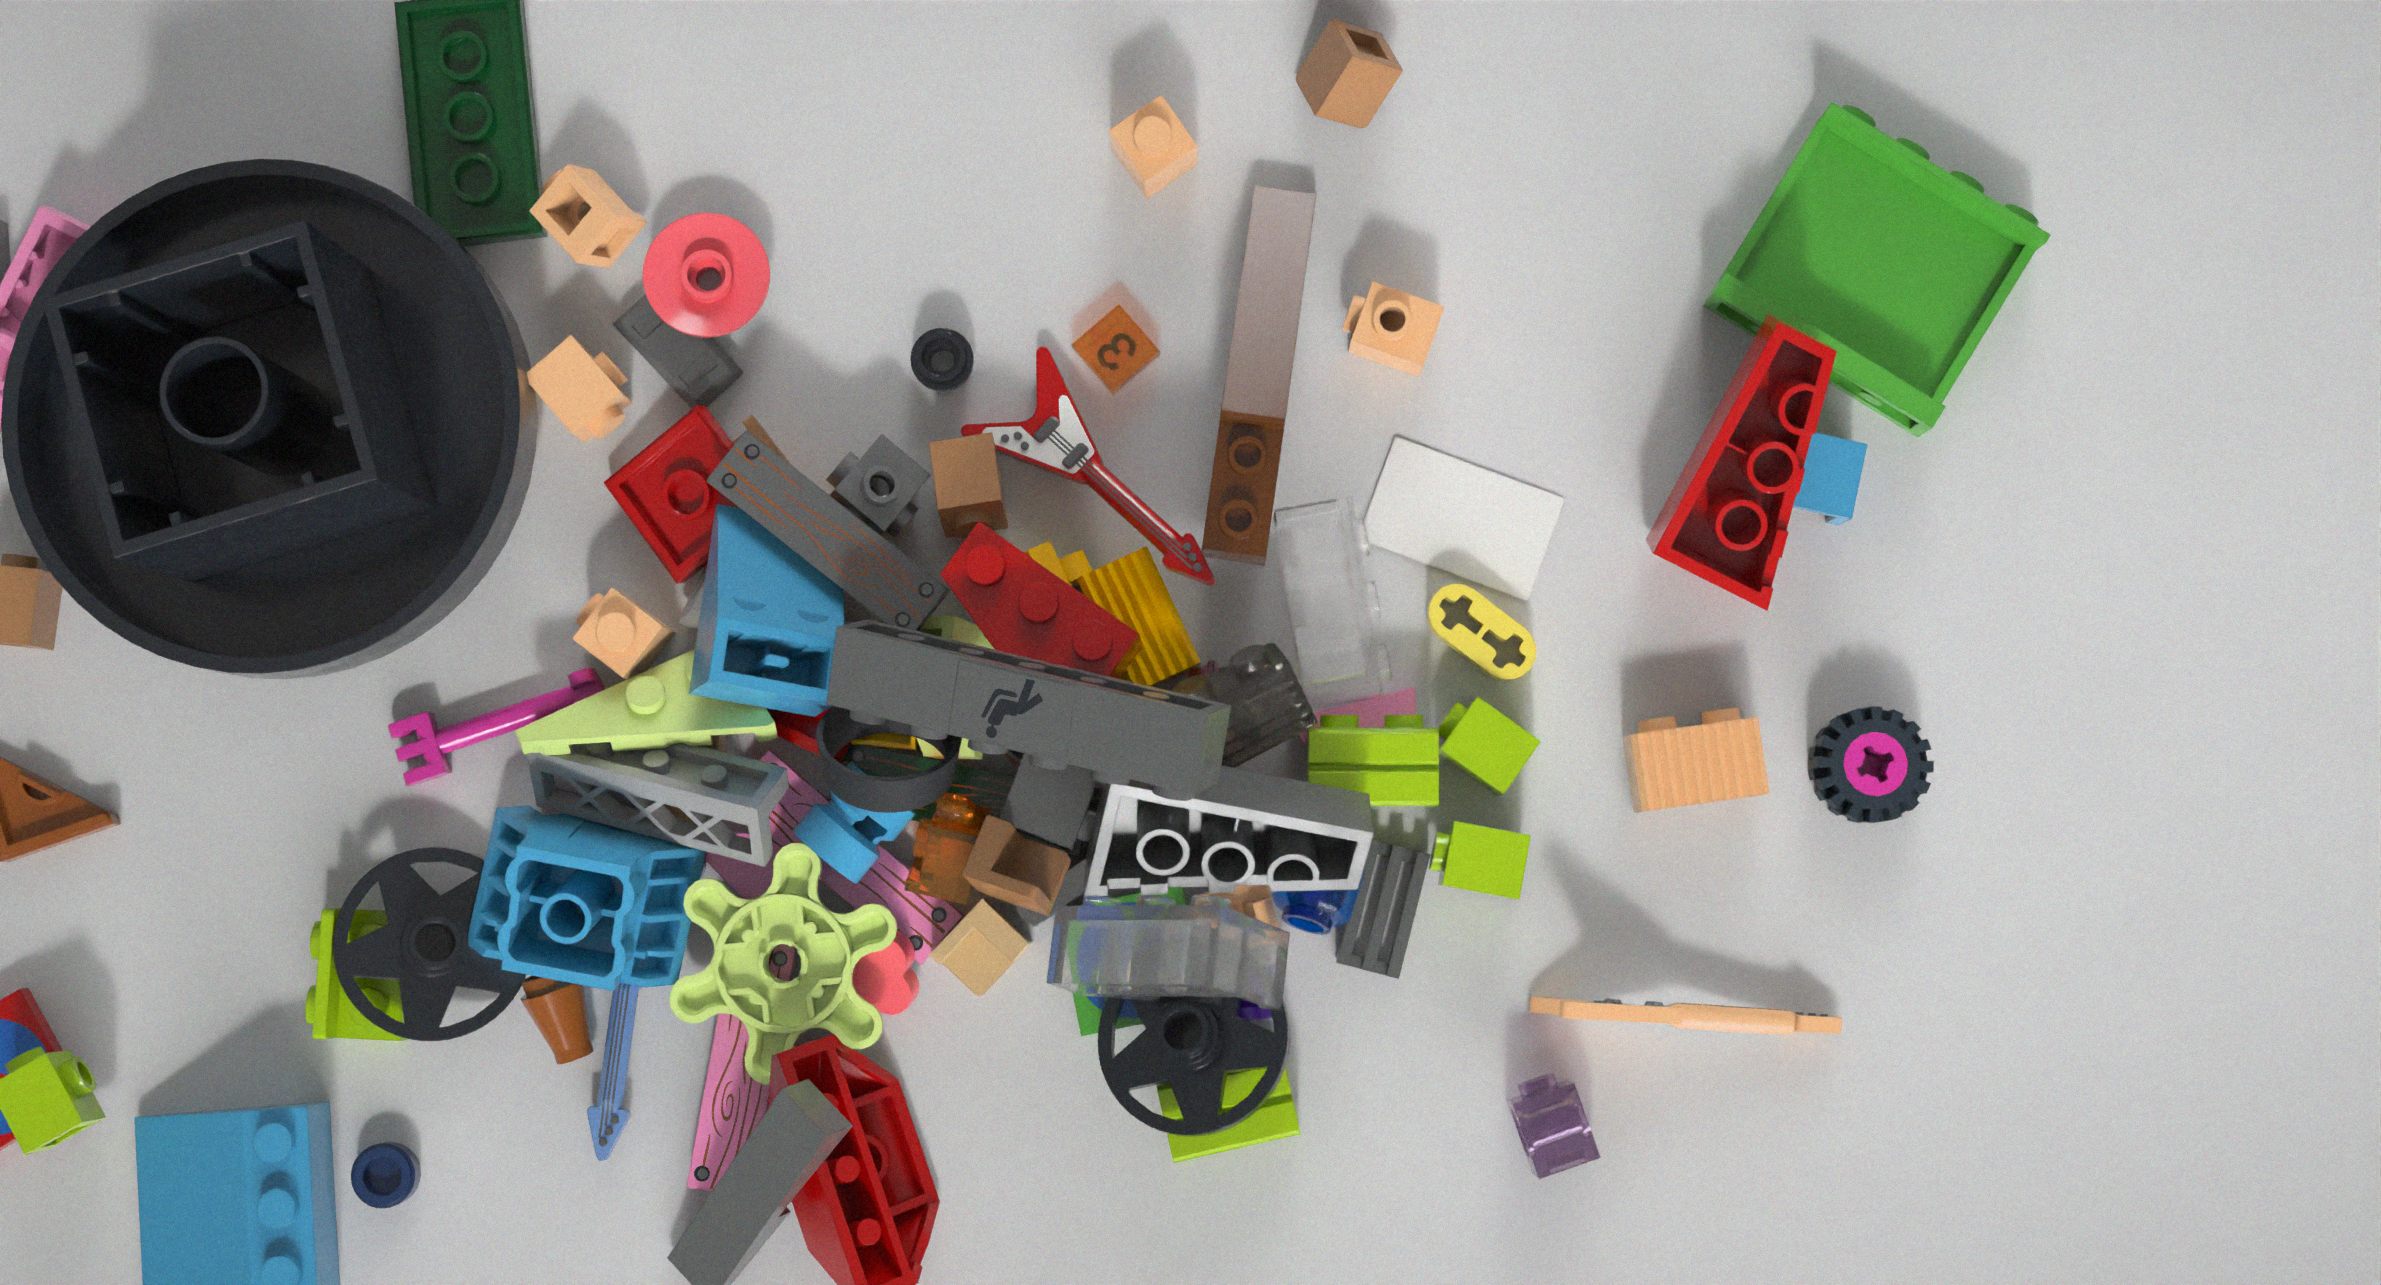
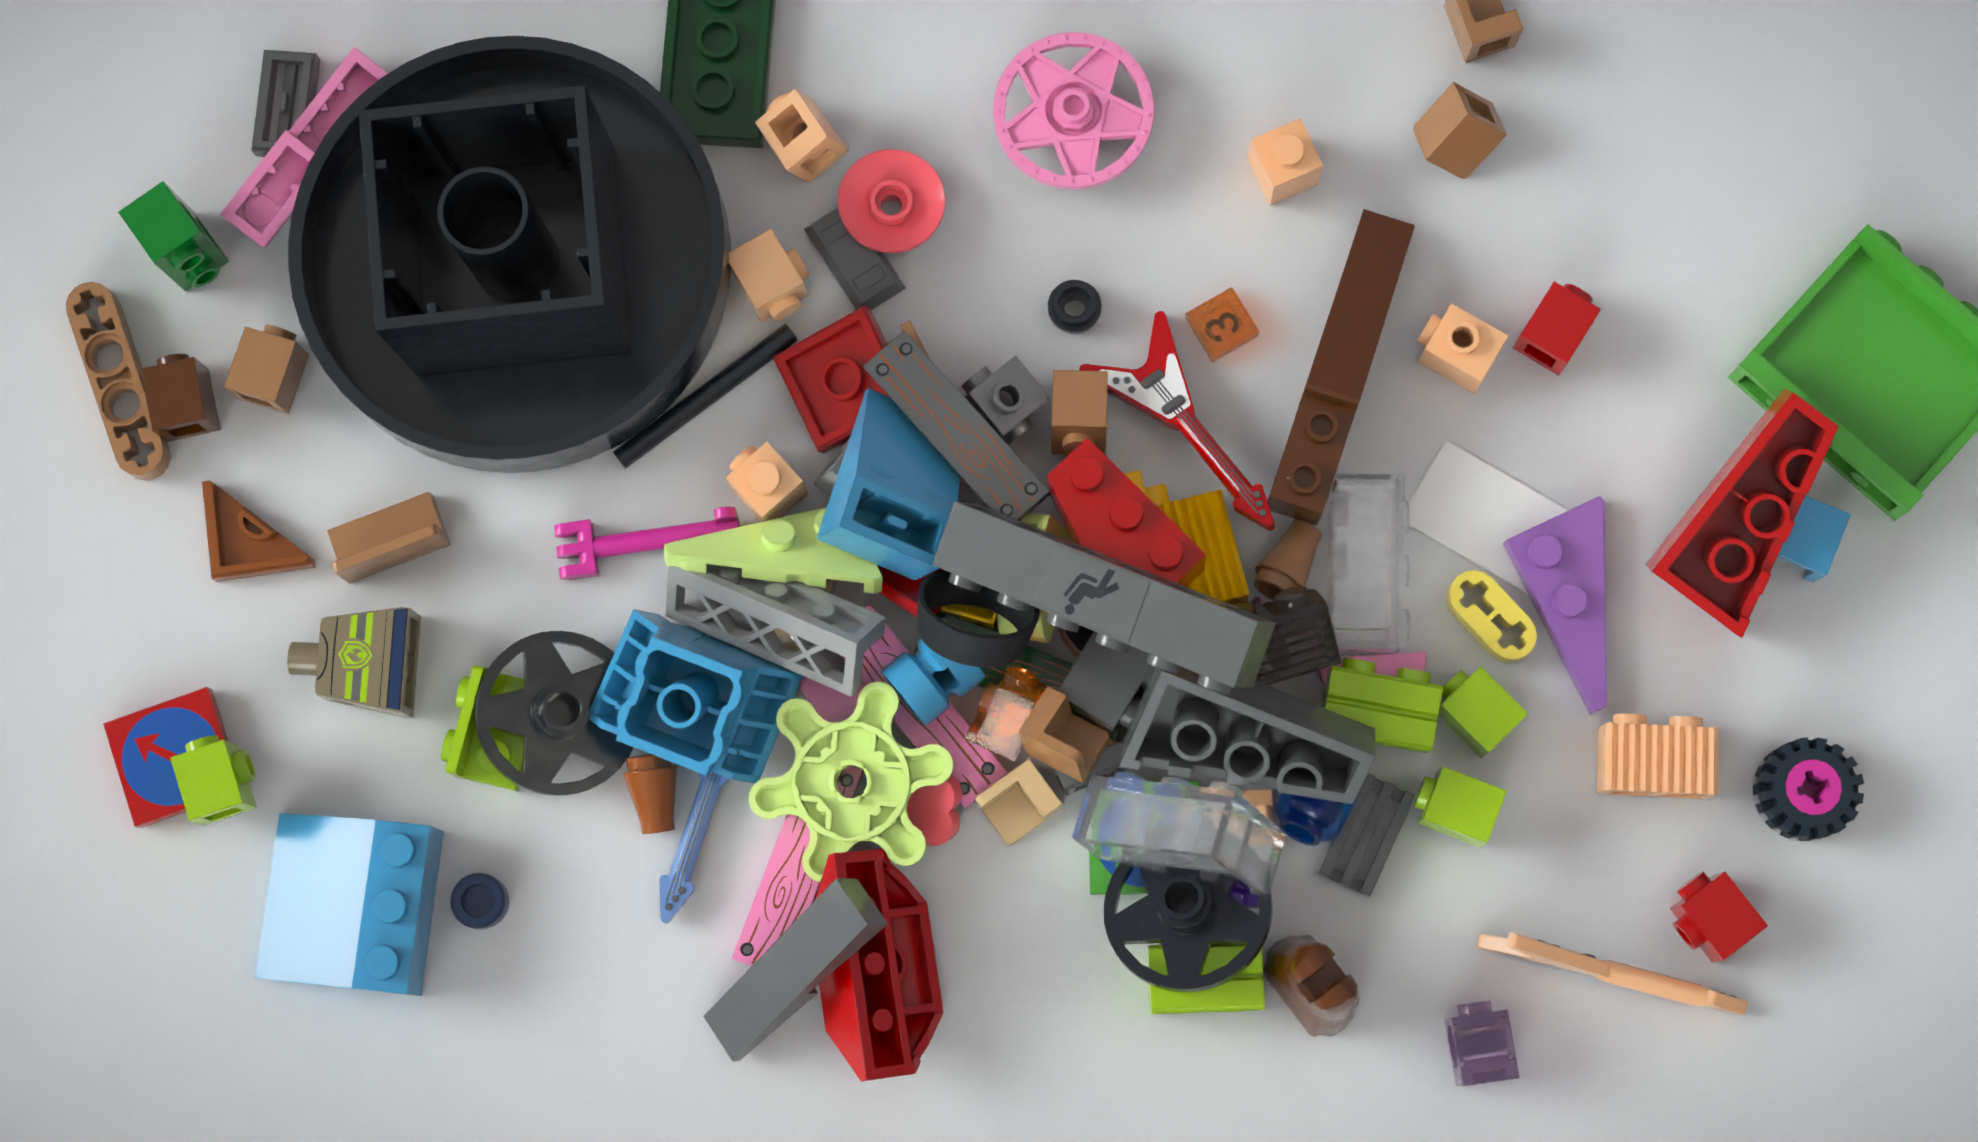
camera: 15 degrees right, 5 degrees down
none -> dark tan torso [287,607,421,718]
none -> medium nougat panel [327,492,451,584]
none -> black bar [613,323,798,469]
none -> bright pink wheel [993,32,1154,189]
none -> medium nougat cone [1253,519,1322,604]
none -> reddish brown piece [1263,935,1359,1037]
none -> medium lavender wing [1503,496,1607,715]
none -> red brick [1513,281,1601,376]
none -> red brick [1670,871,1768,963]

